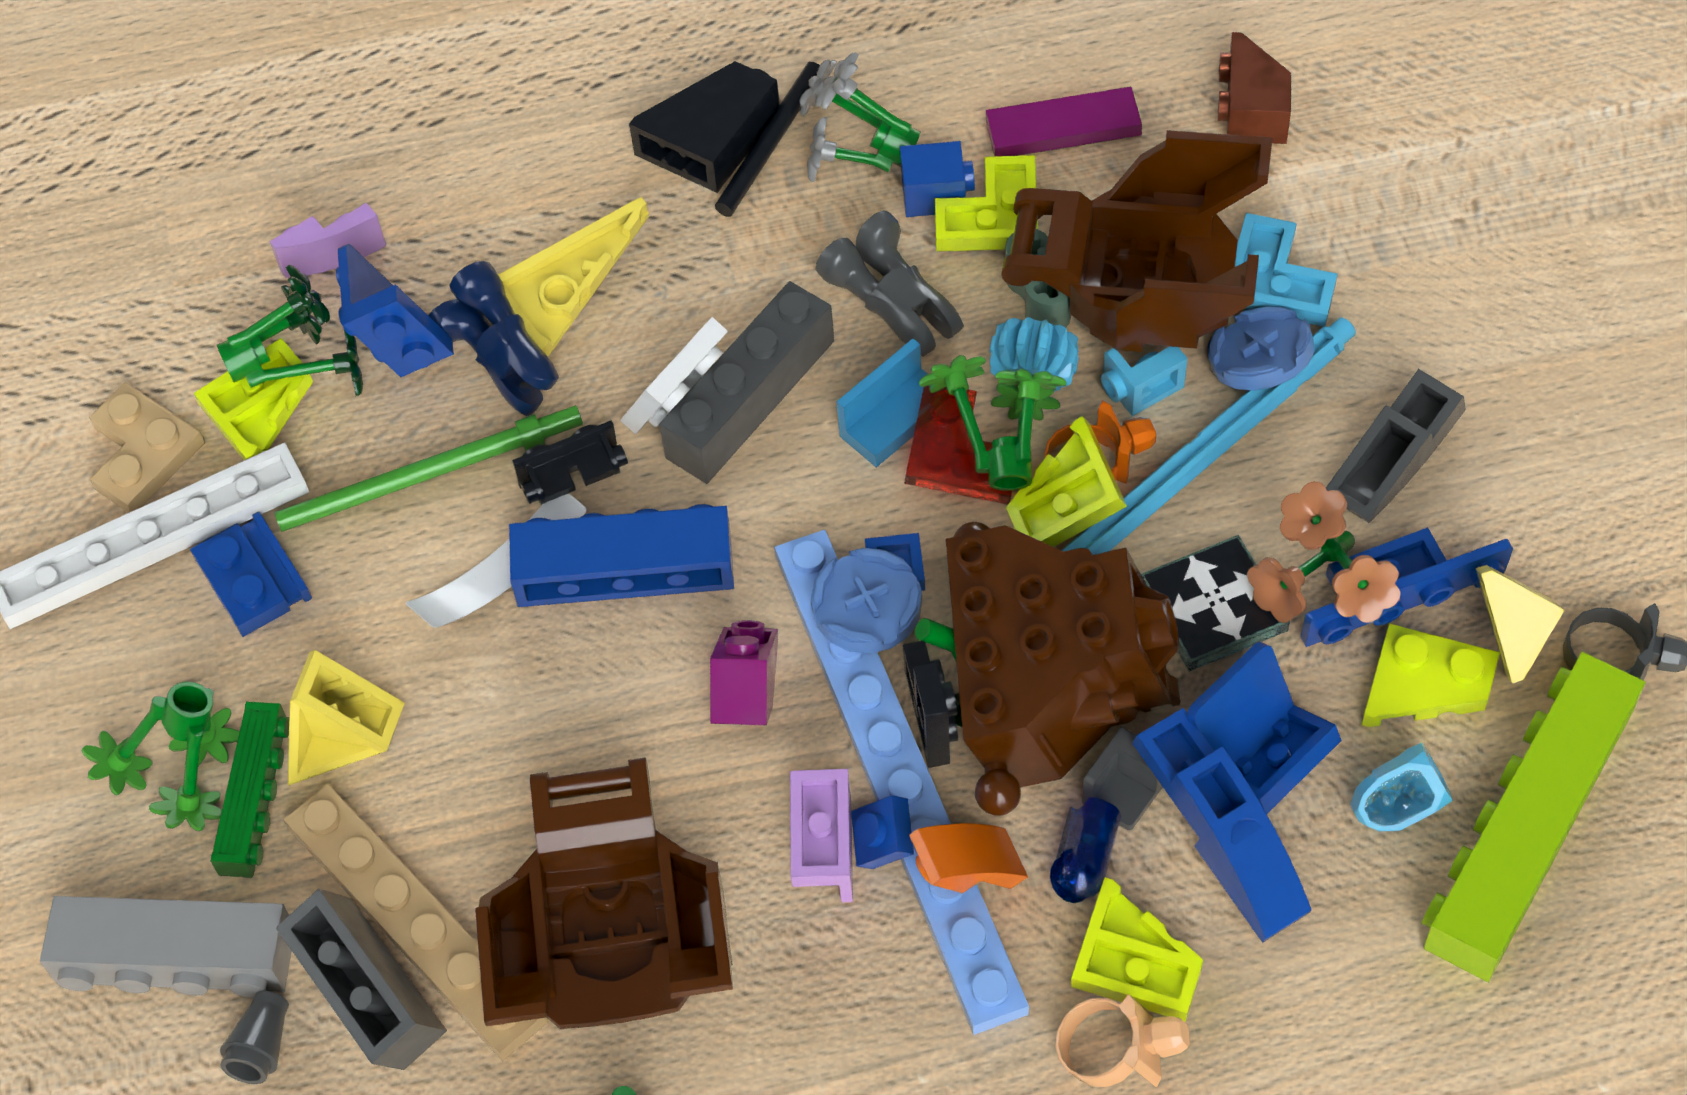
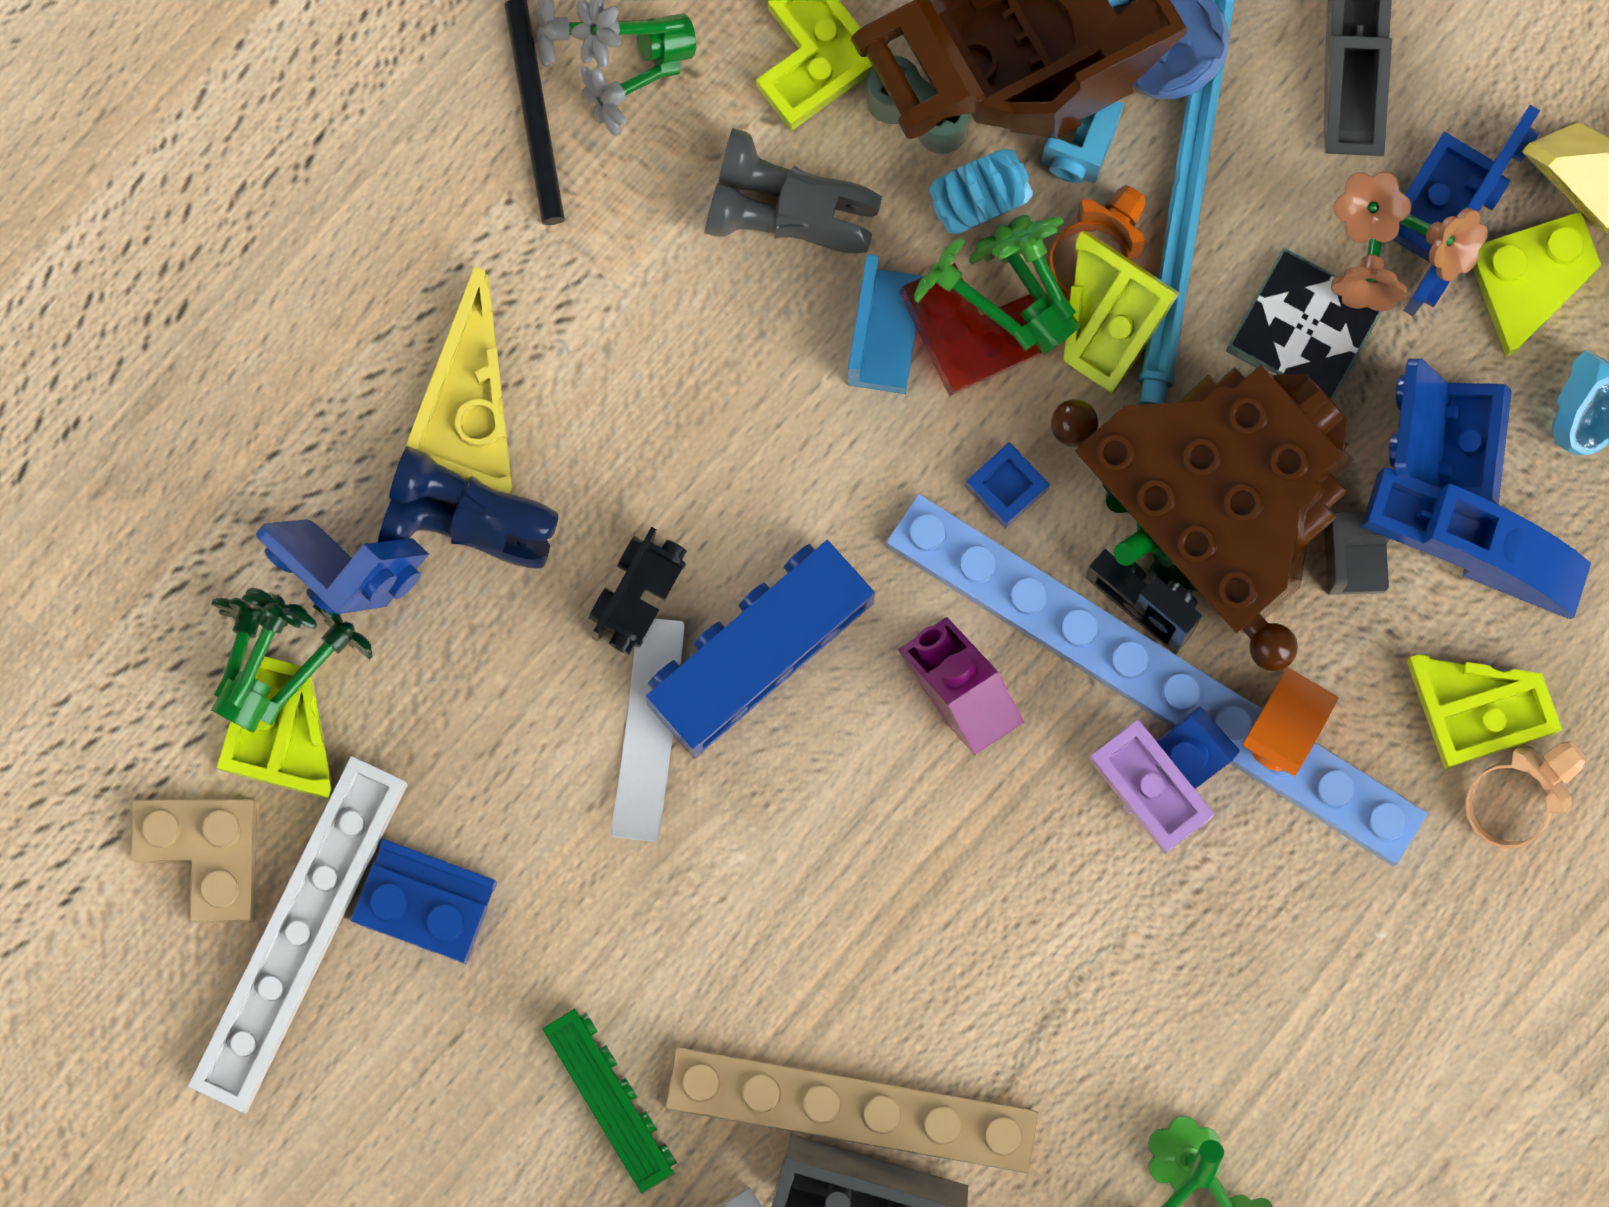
camera: 40 degrees left, 20 degrees up
plant [81,681,240,831] -> none
lavender slope [269,203,386,278] -> none
bright green bar [274,405,583,532] -> none
light yellow slope [288,650,405,786] -> none
reddish brown piece [475,757,733,1029] -> none
white plate [620,317,728,435] -> none
black slope [629,61,780,193] -> none
dark grey brick [659,281,834,484] -> none
medium blue tile [811,548,922,654] -> none
blue brick [900,141,975,217] -> none
clear blue piece [1050,797,1121,903] -> none

